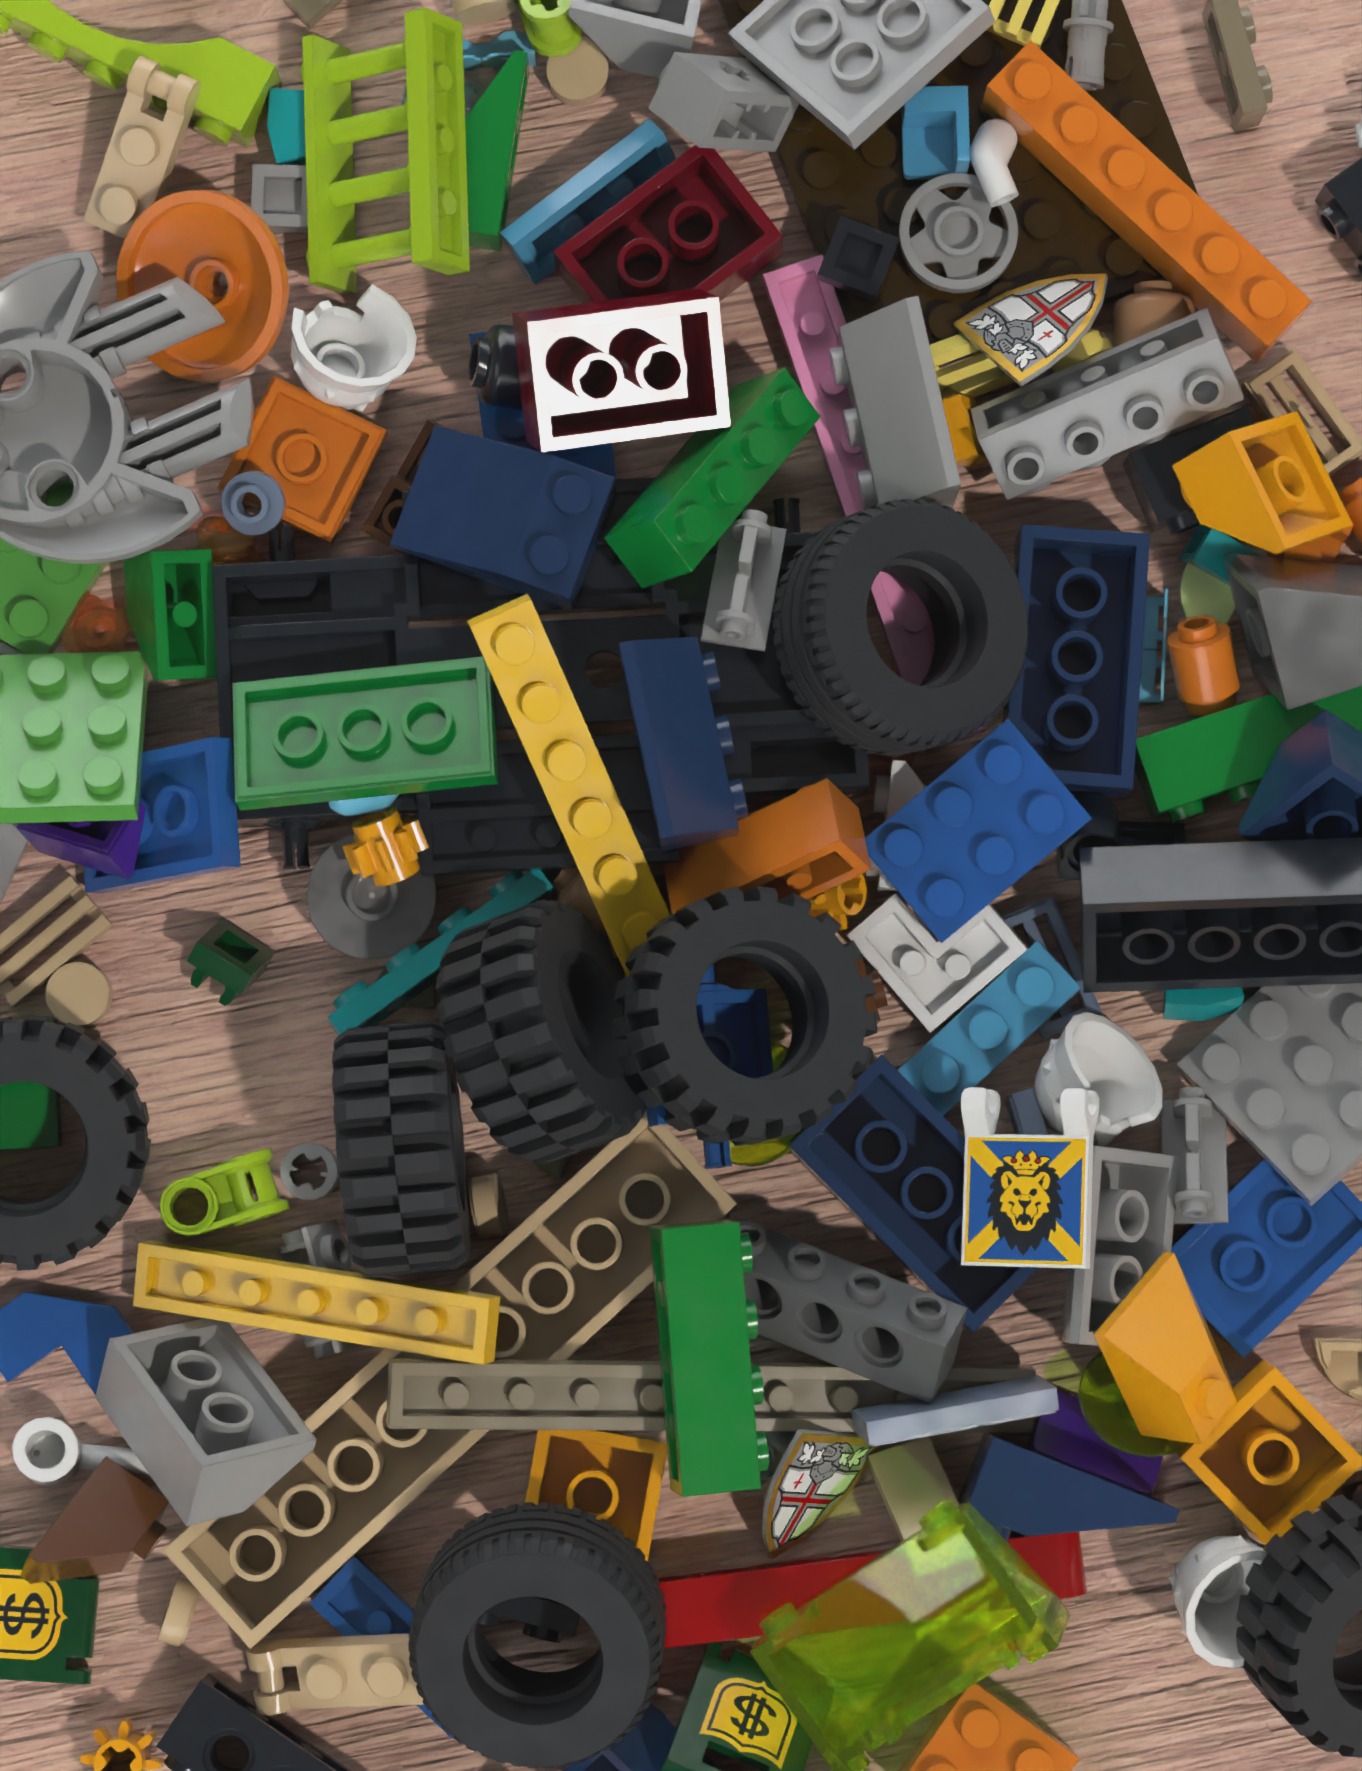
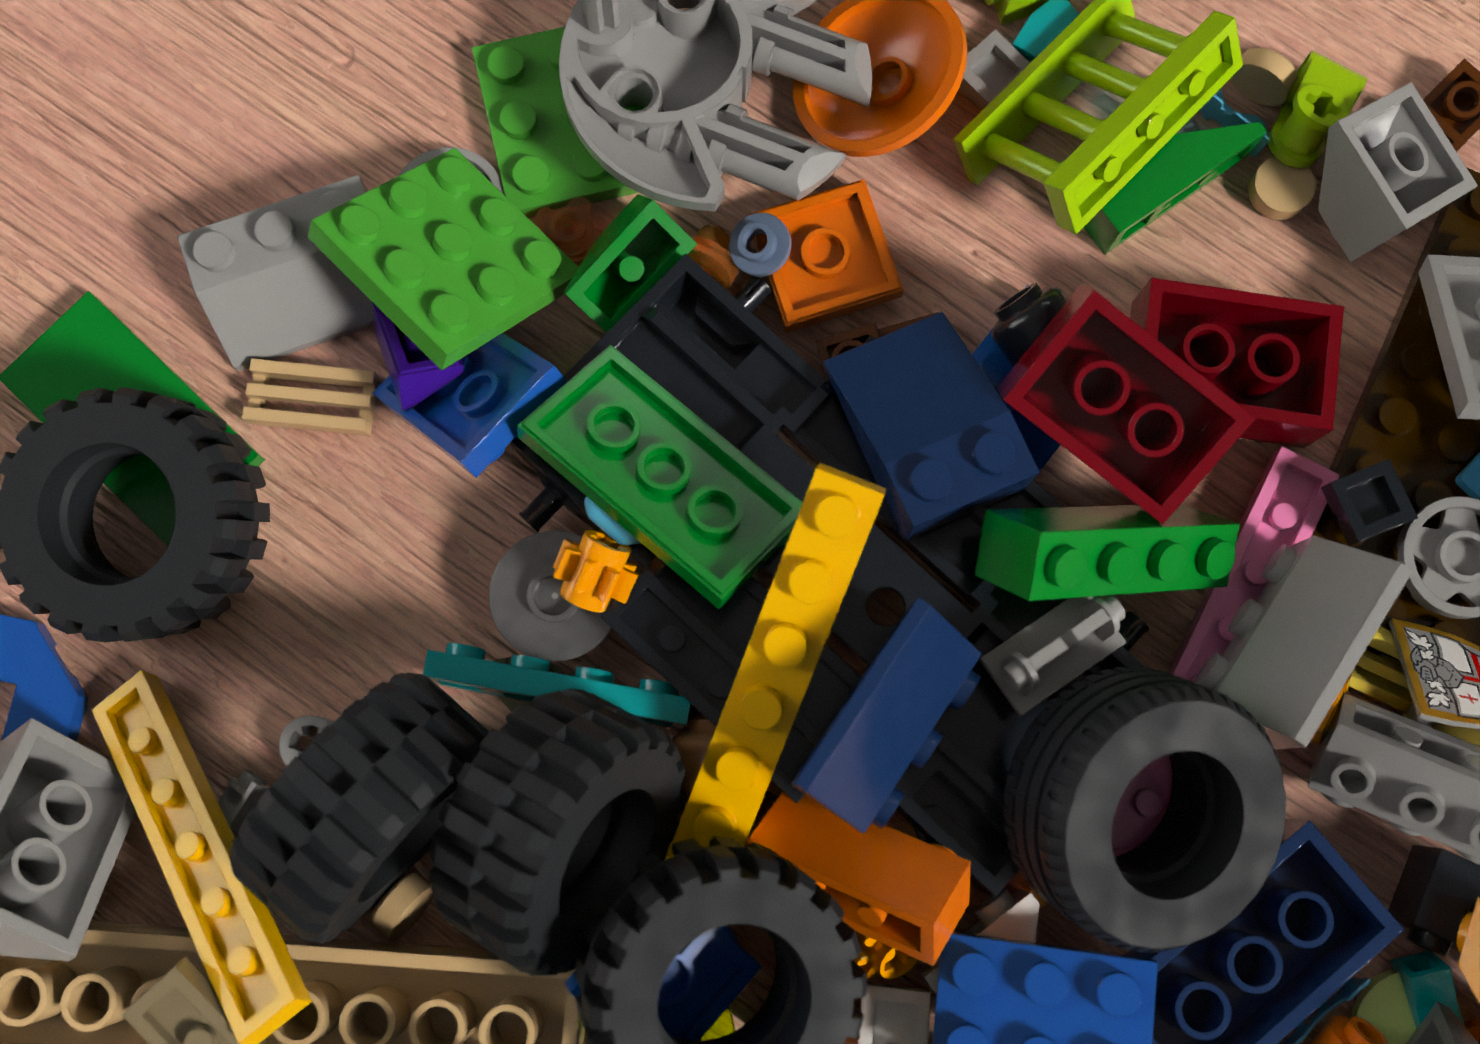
camera: 45 degrees right, 5 degrees down
tan tile [45,962,113,1027] -> none
lime piece [160,1148,290,1237] -> none
dark green tile [187,918,275,1006] -> none
white helmet [291,284,417,411] -> none
dark azure plate [500,118,677,285] -> none
light grey brick [648,52,799,152] -> none

